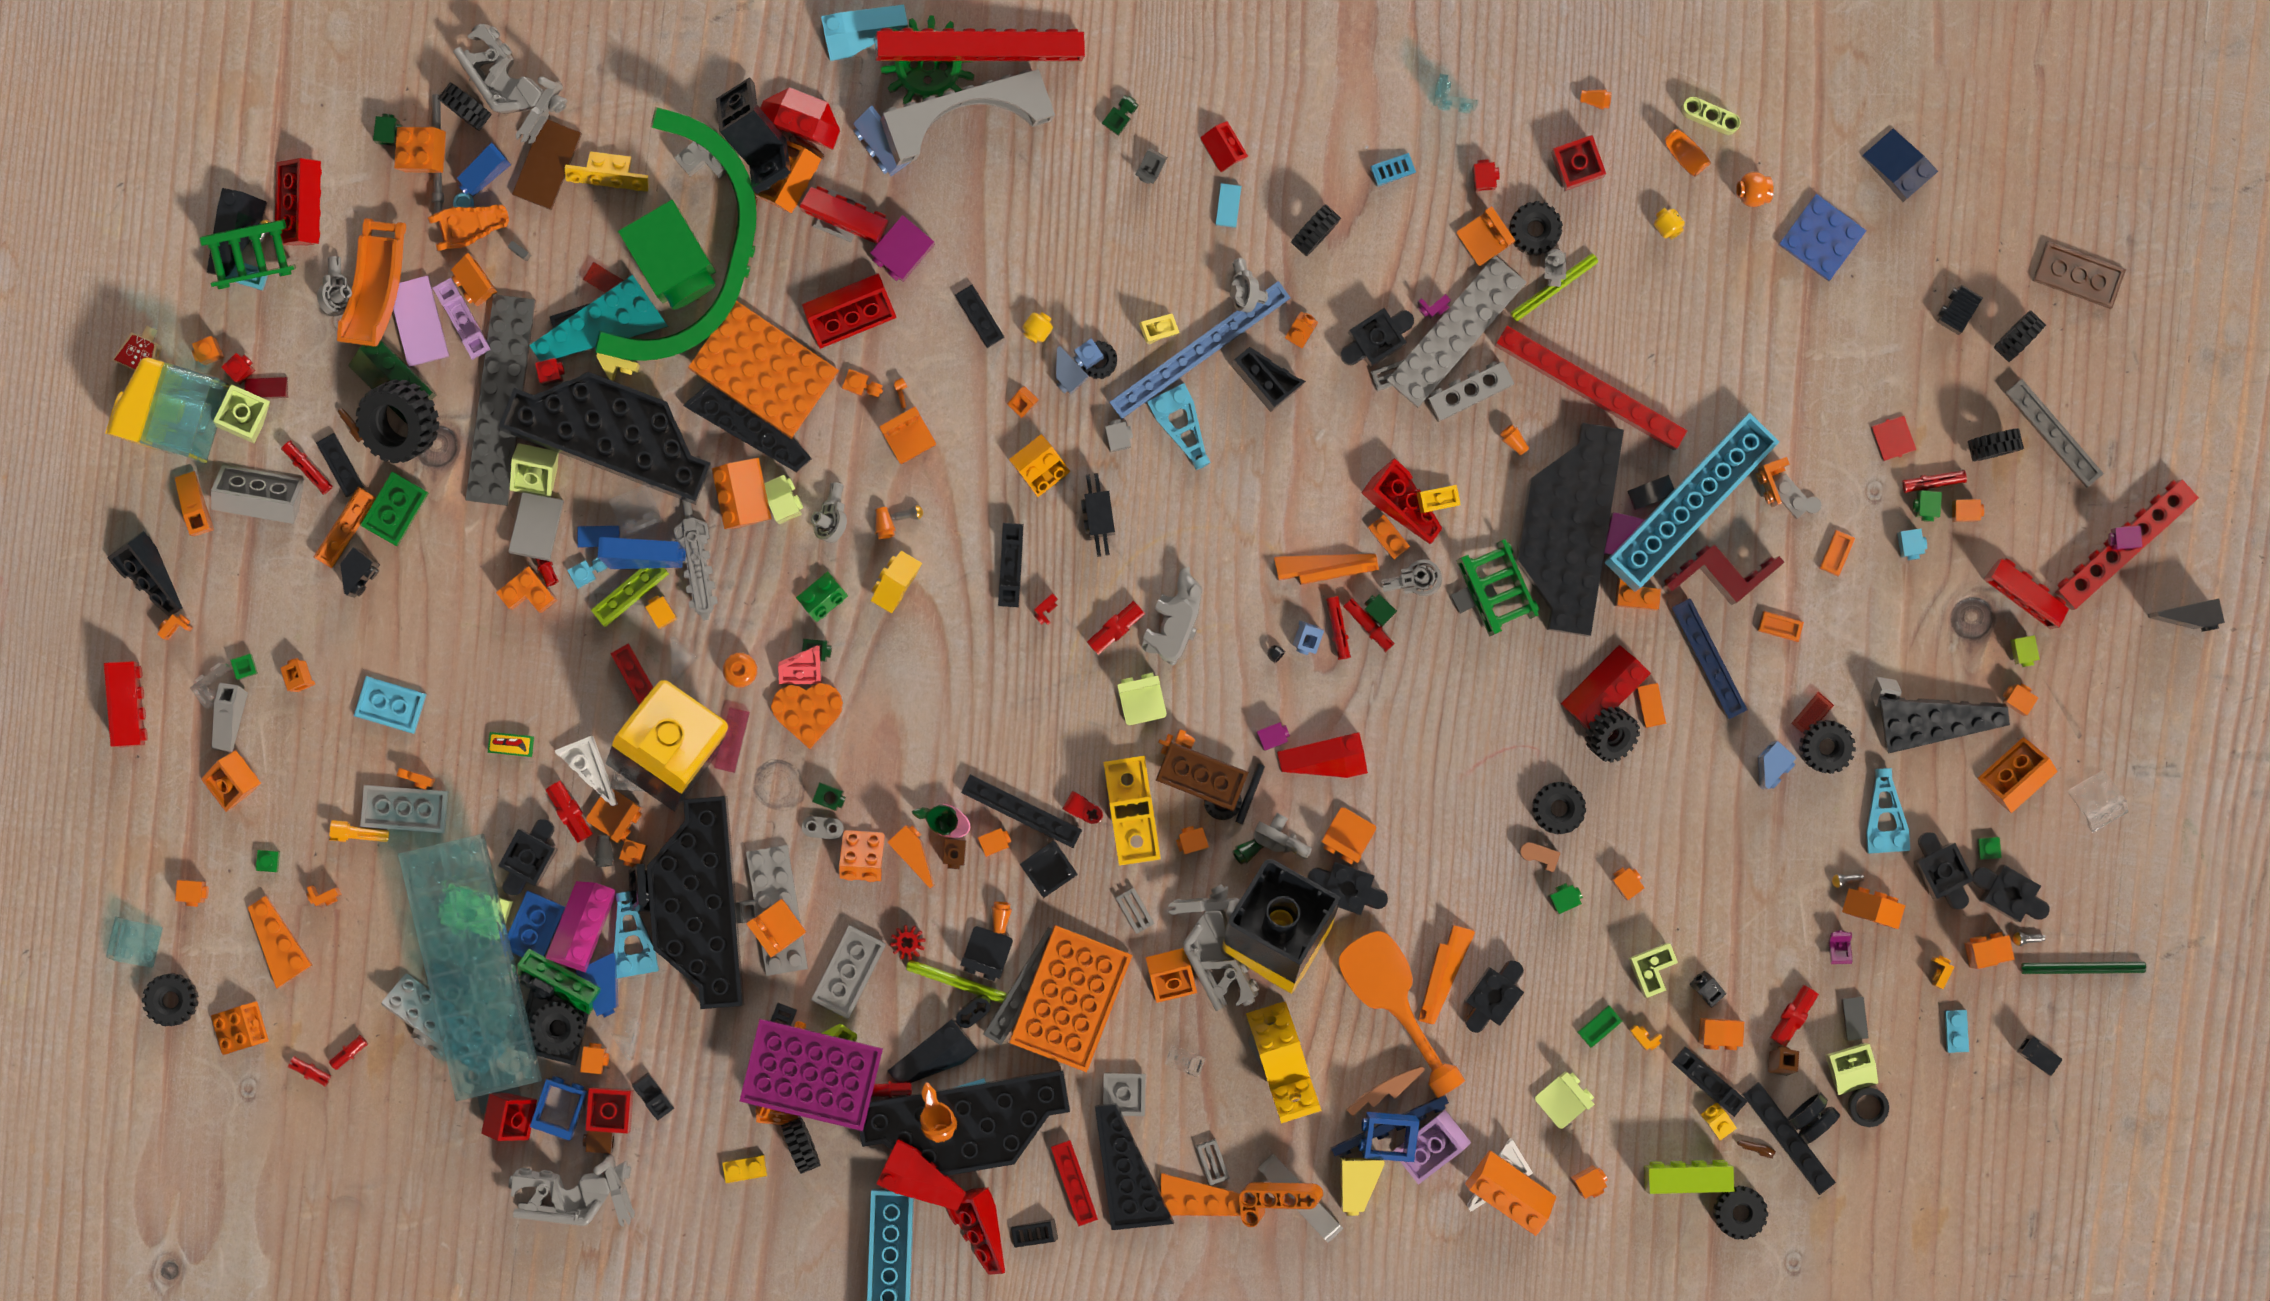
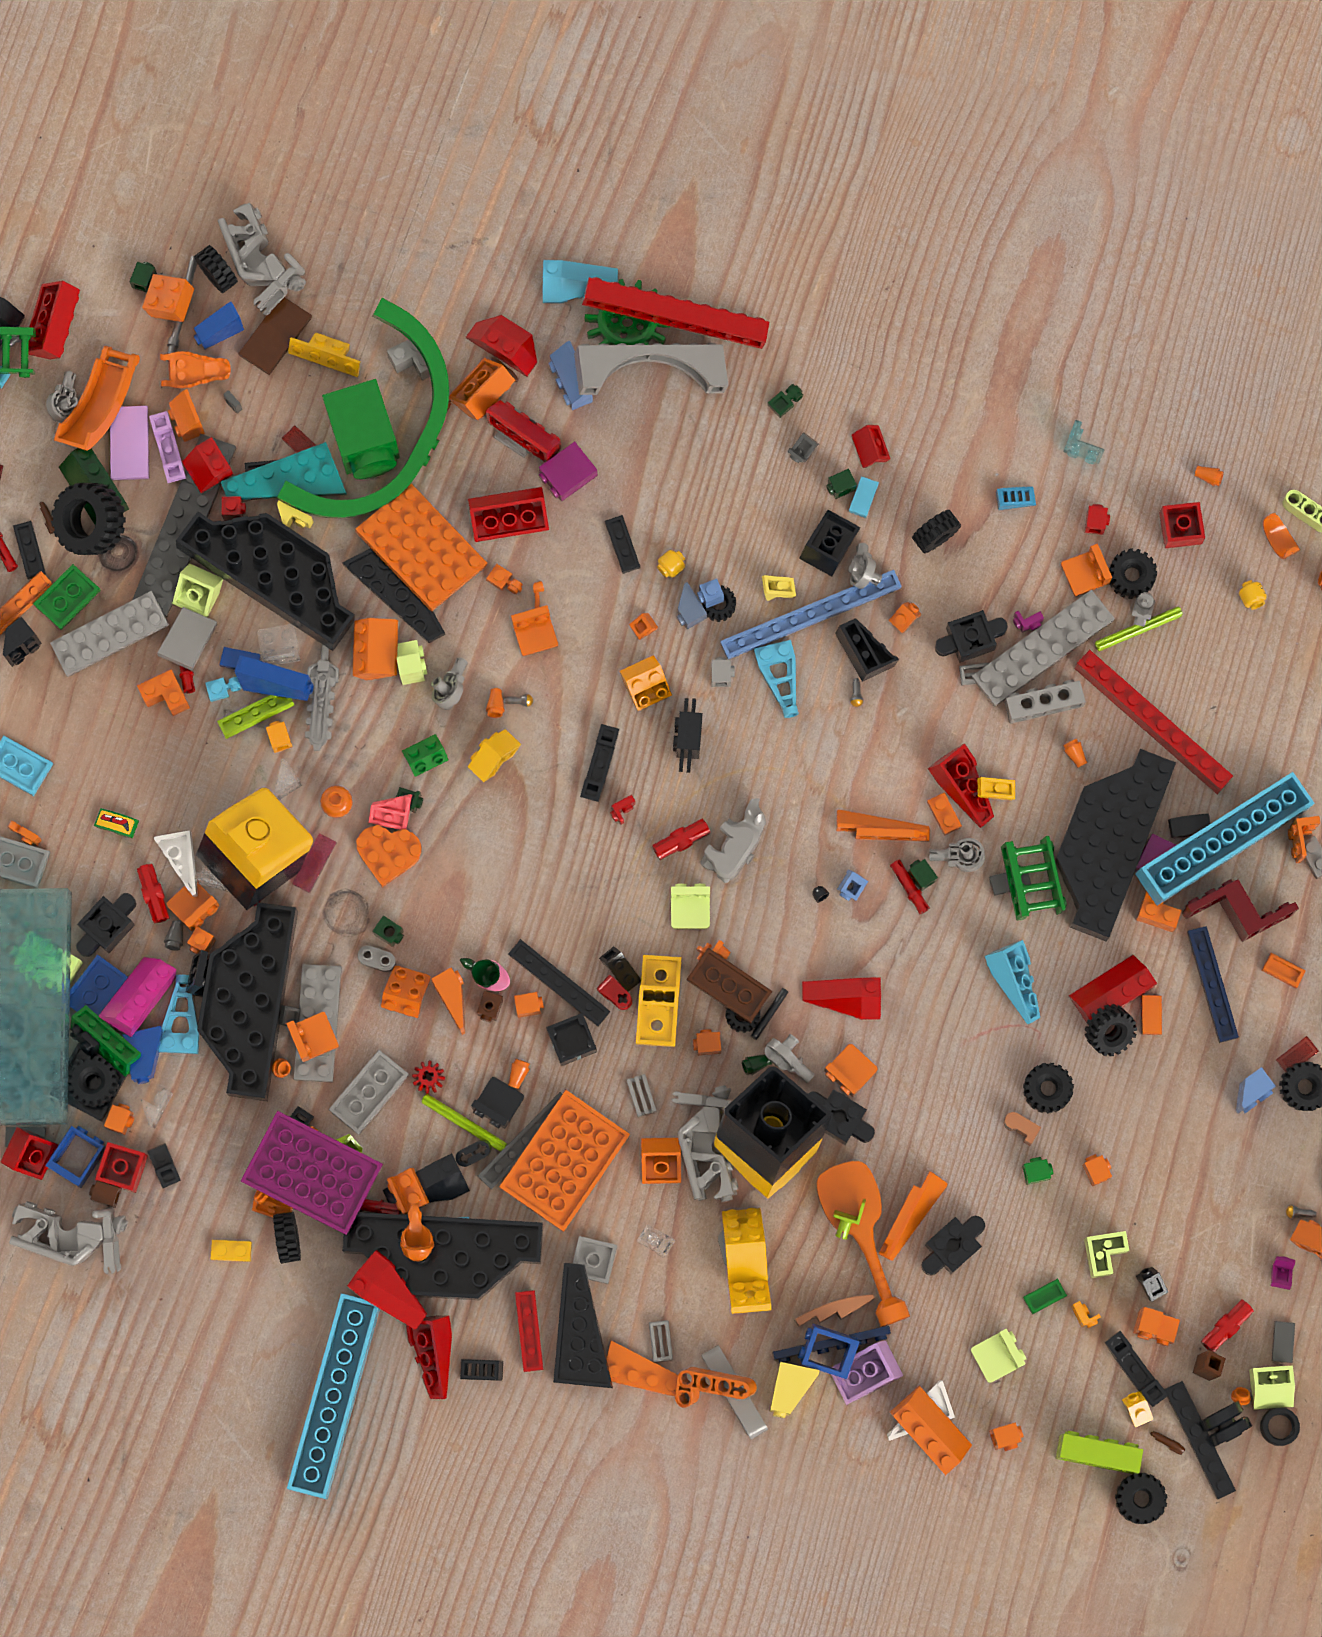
camera: 15 degrees right, 10 degrees down
medium azure plate [453,192,474,207] -> none
red plate [610,643,654,705] -> none
black bracket [716,77,791,194] -> none
magenta brick [1257,722,1290,751] -> none
red pin [1326,596,1351,660] -> none
none -> light grey plate [50,591,169,677]
none -> red slope [182,437,233,493]
none -> orange plate [272,1058,291,1078]
none -> orange bracket [387,1168,429,1214]
none -> black bracket [599,946,641,992]
none -> black slope [799,510,861,577]
none -> dark green brick [826,469,857,499]
none -> lime bracket [833,1199,866,1240]
none -> flat silver piece [850,678,863,707]
none -> medium azure wedge [985,940,1040,1024]
none -> orange plate [1231,1387,1251,1405]

